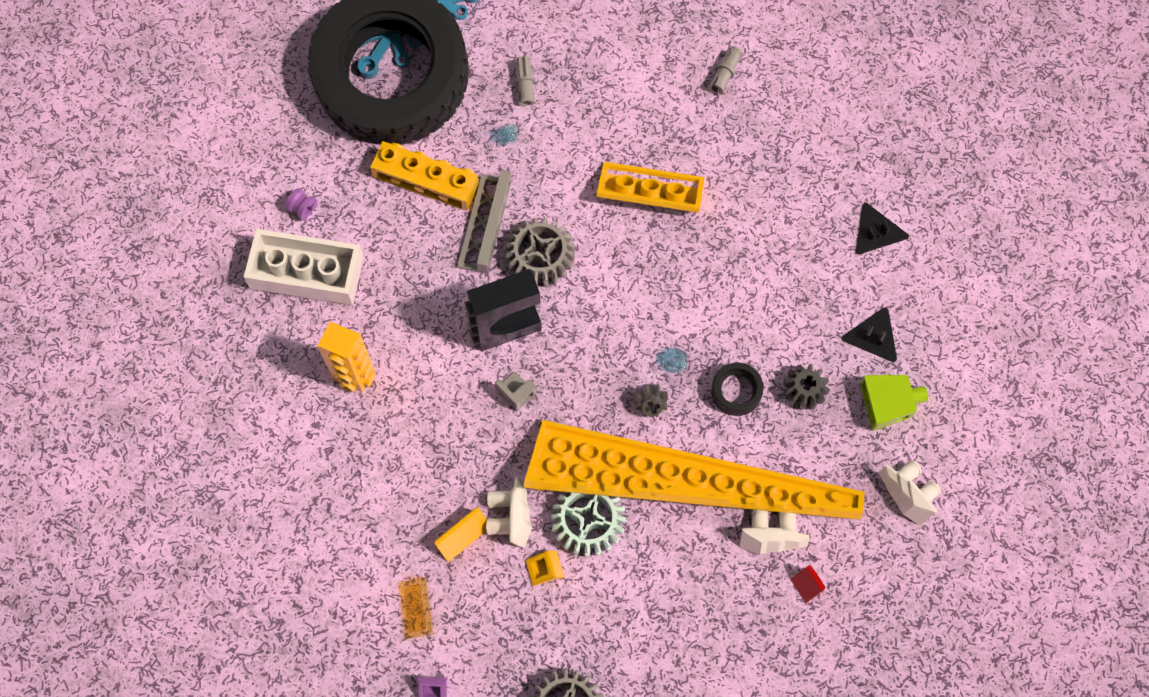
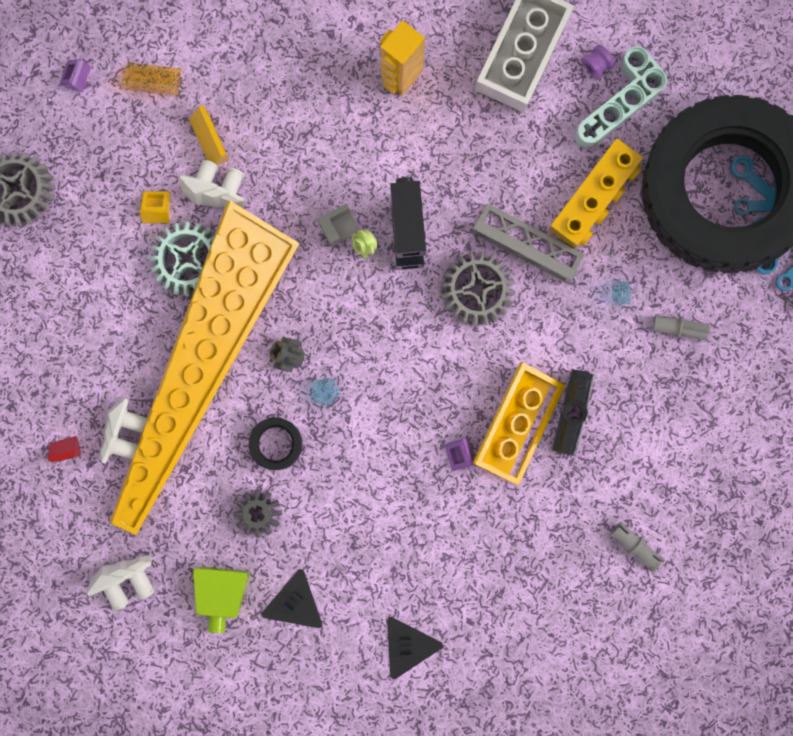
camera: 105 degrees right, 15 degrees up
none -> yellowish green plate [352,229,377,259]
none -> medium lavender slope [445,437,475,471]
none -> black piece [551,369,596,456]
none -> light aqua beam [575,46,667,149]

